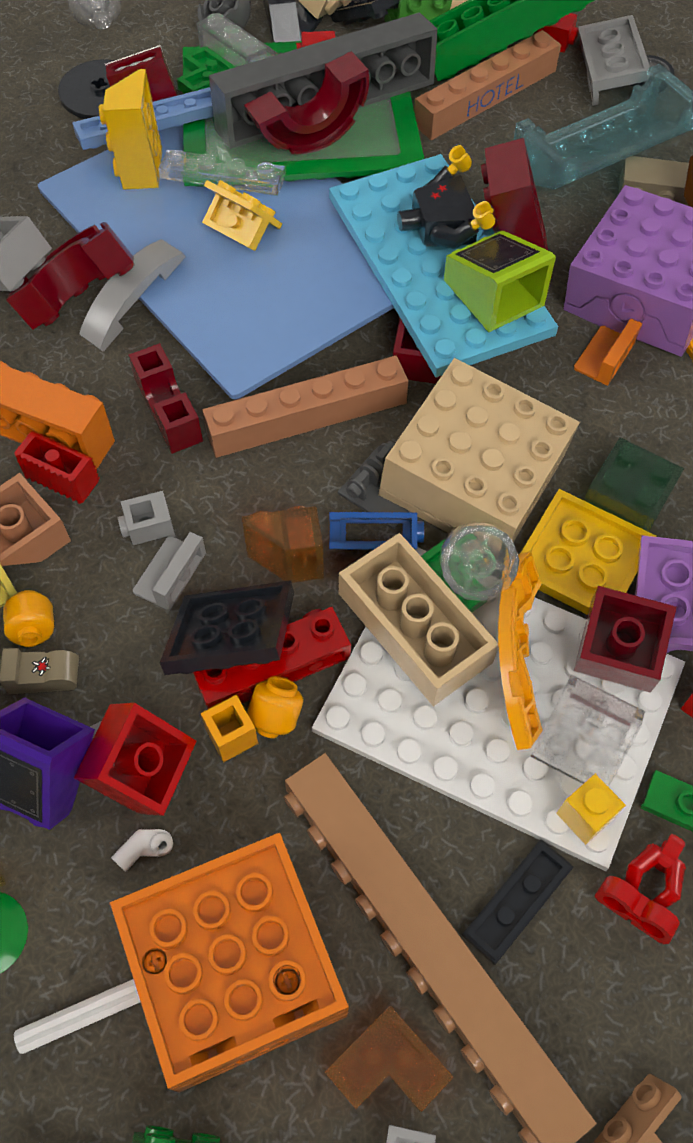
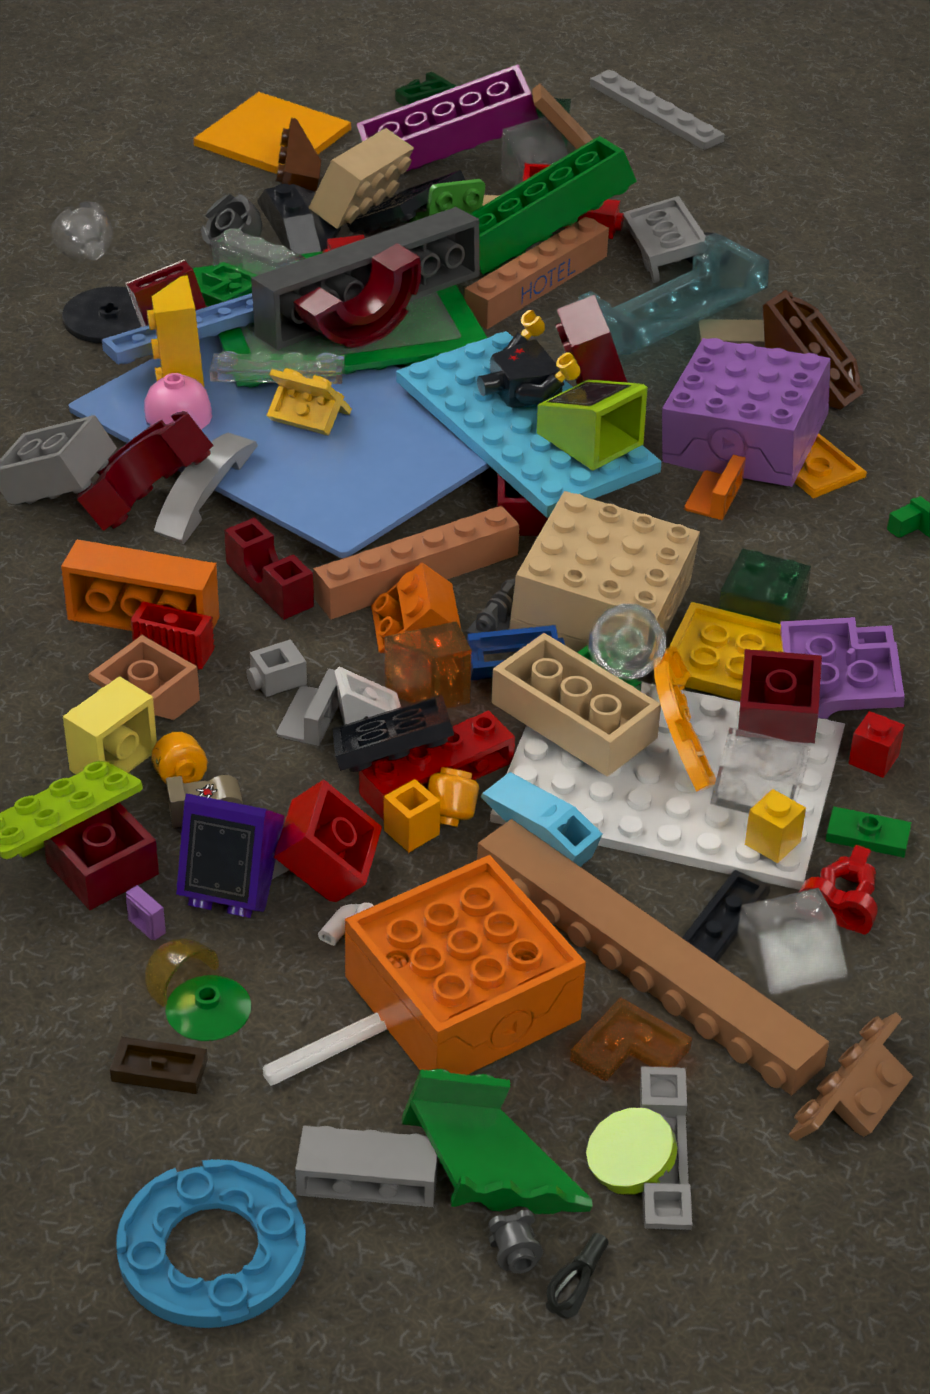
camera: 10 degrees left, 20 degrees down
none -> bright pink cylinder [144,373,212,430]
none -> white slope [335,667,401,725]
none -> orange slope [371,562,461,653]
none -> medium azure slope [481,772,603,867]
none -> clear slope [737,888,848,997]

